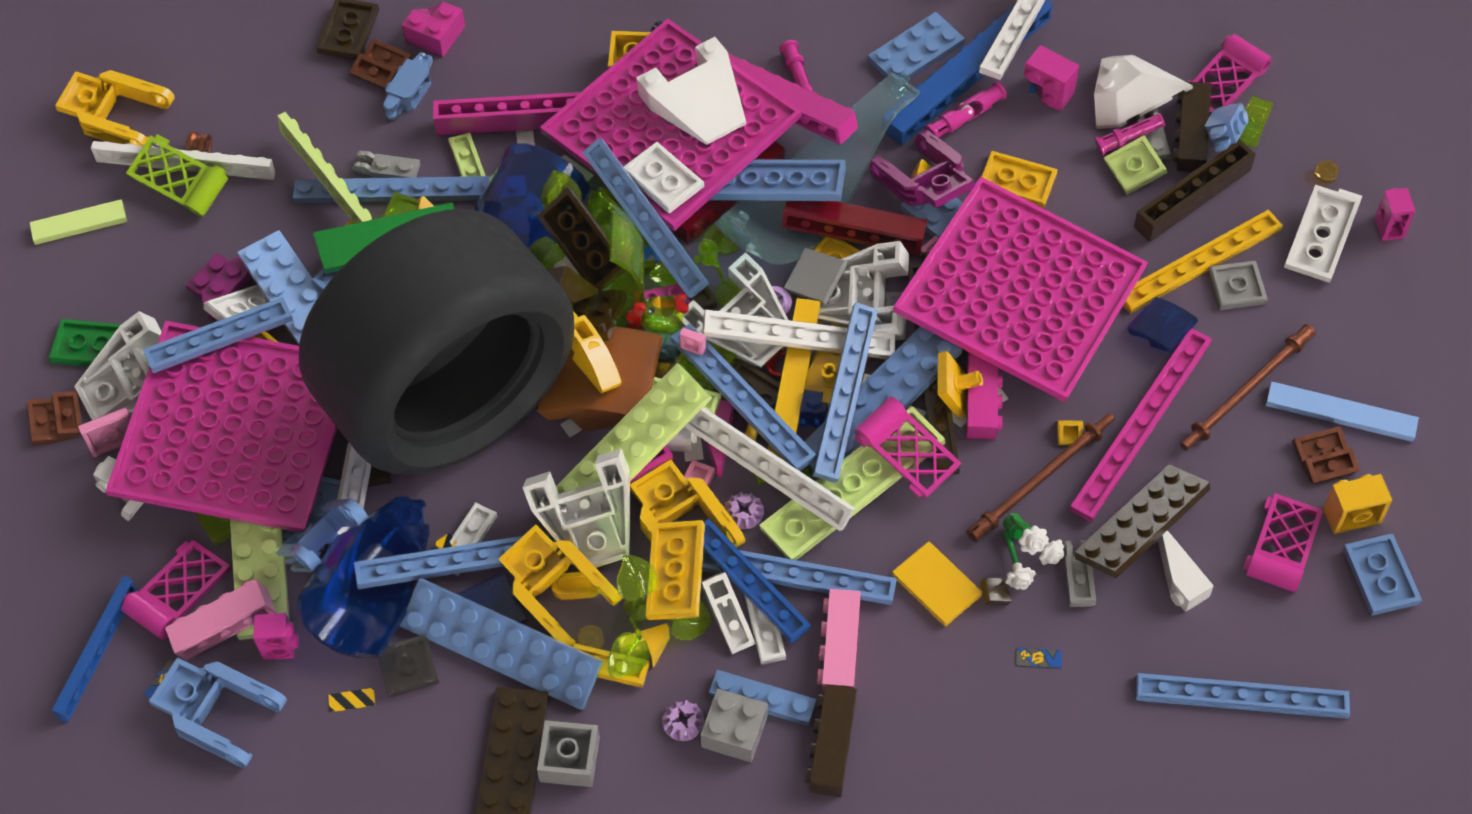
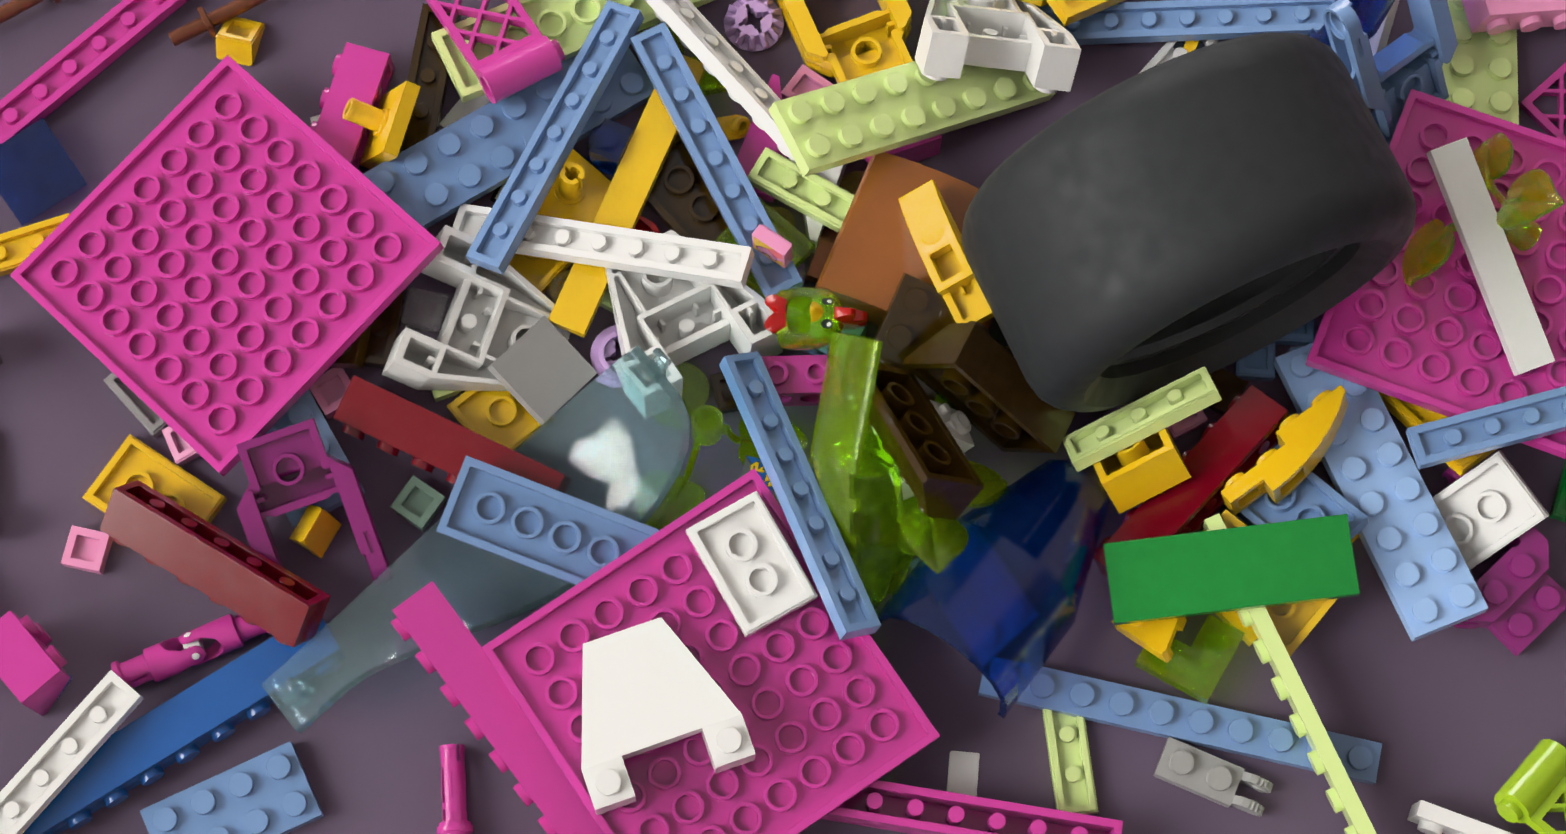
camera: 170 degrees left, 15 degrees up
none -> bright pink tile [61,525,113,575]
none -> dark red brick [100,480,331,648]
none -> sand green plate [390,475,447,532]
none -> clear neon green plant [1402,132,1565,288]
none -> white tile [1426,137,1555,376]

